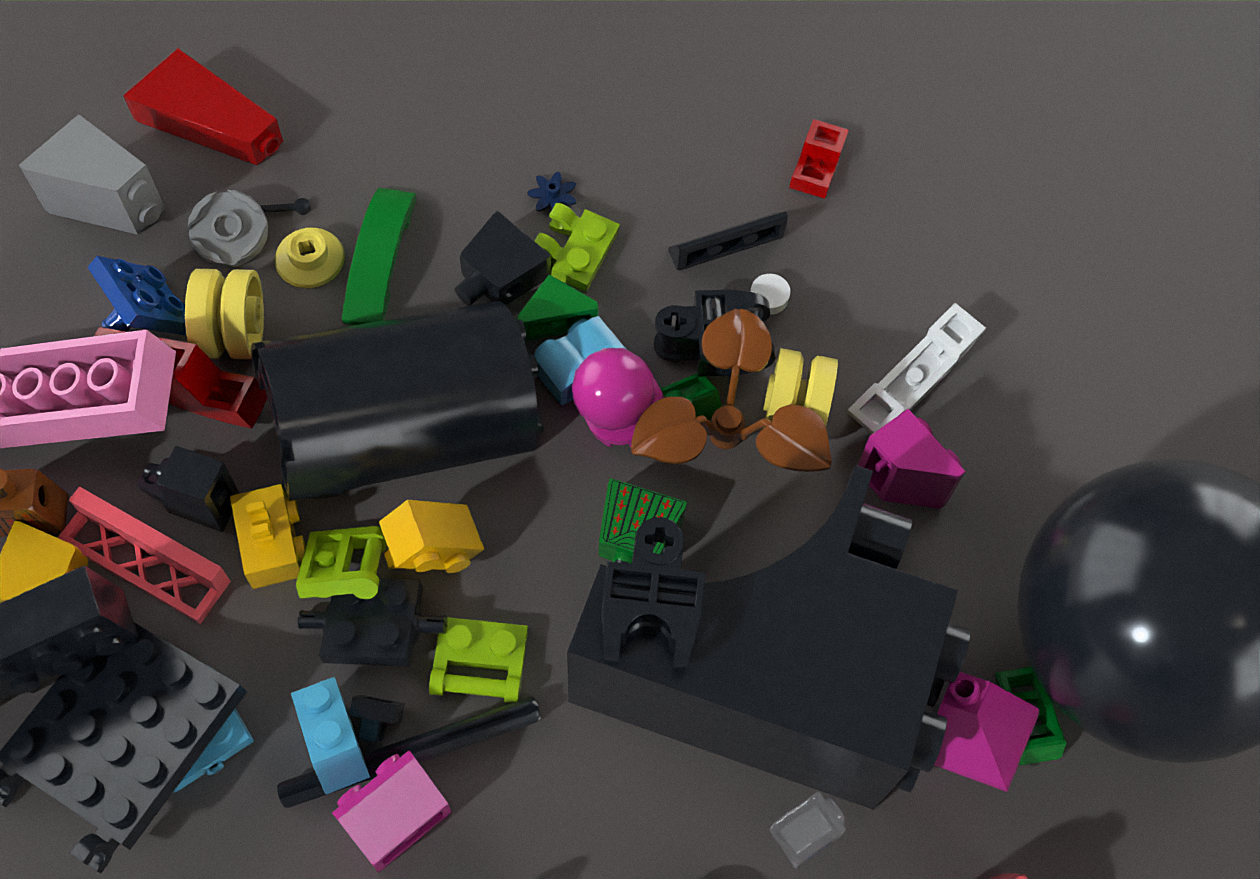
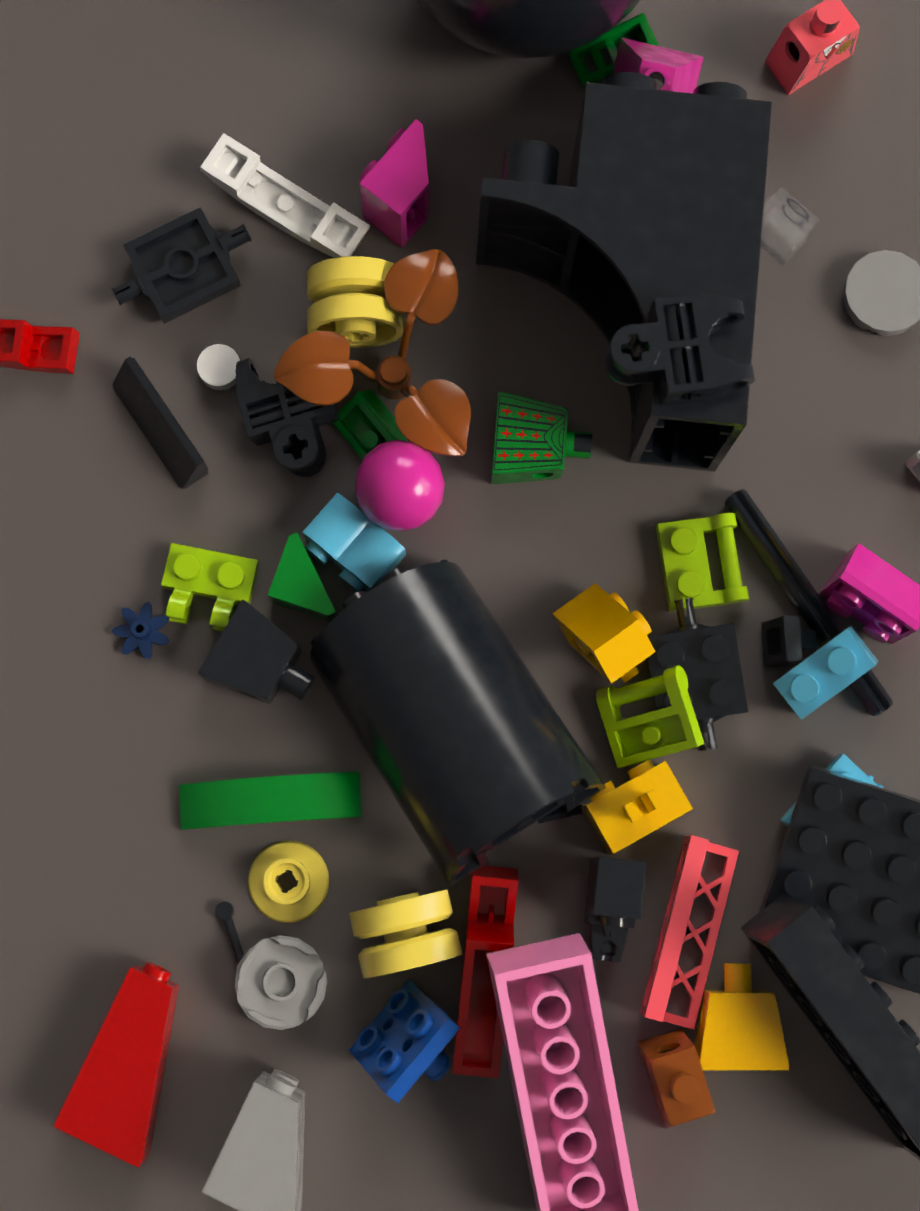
camera: 105 degrees left, 15 degrees up
none -> black plate [111,207,252,324]

